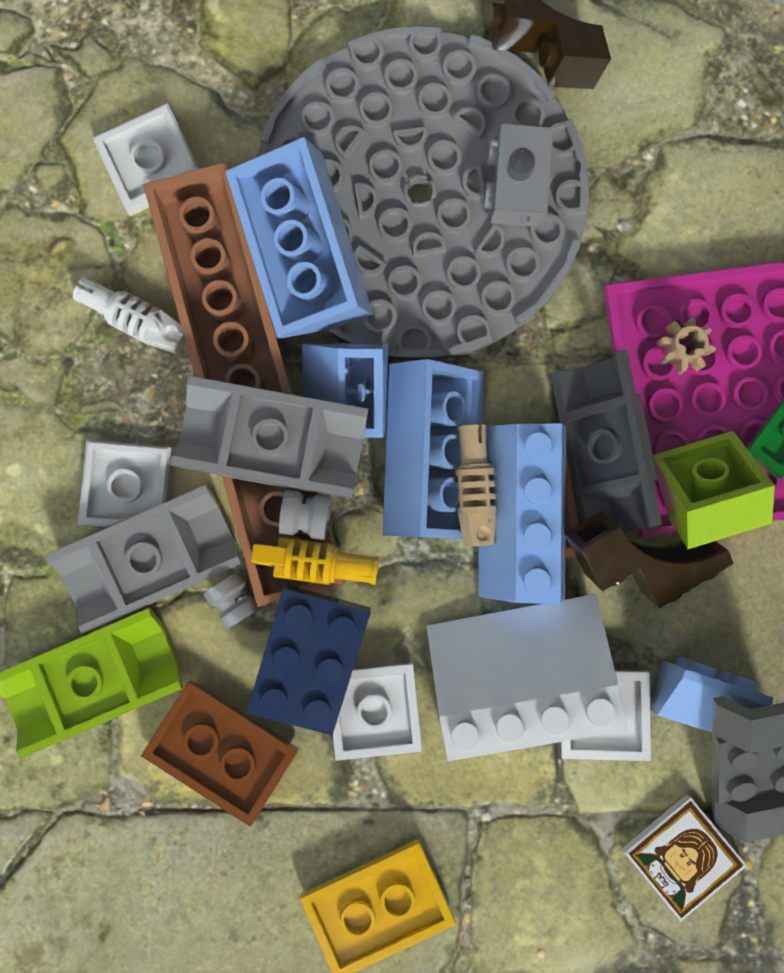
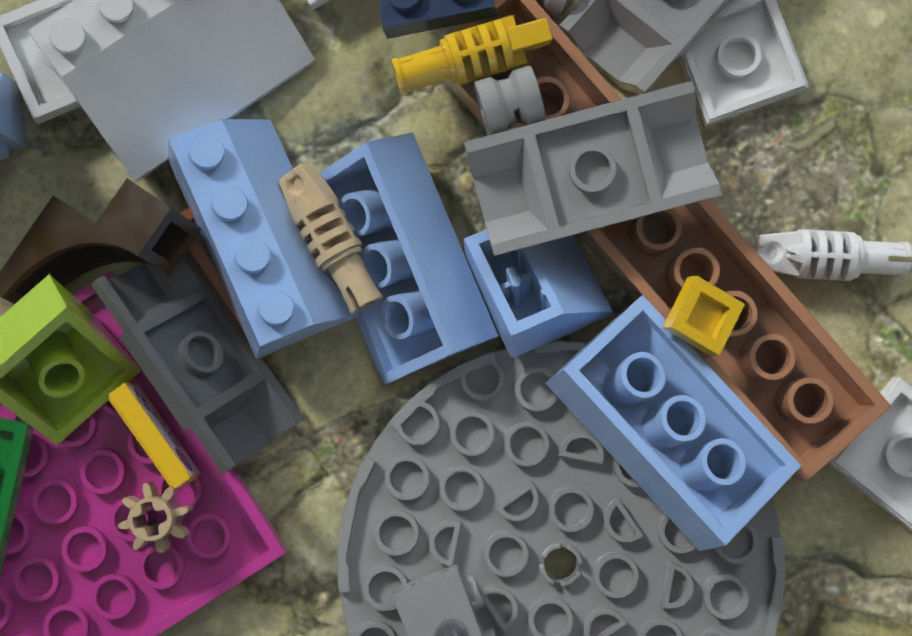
camera: 155 degrees right, 0 degrees up
none -> yellow tile [108,383,202,489]
none -> yellow plate [662,276,745,356]

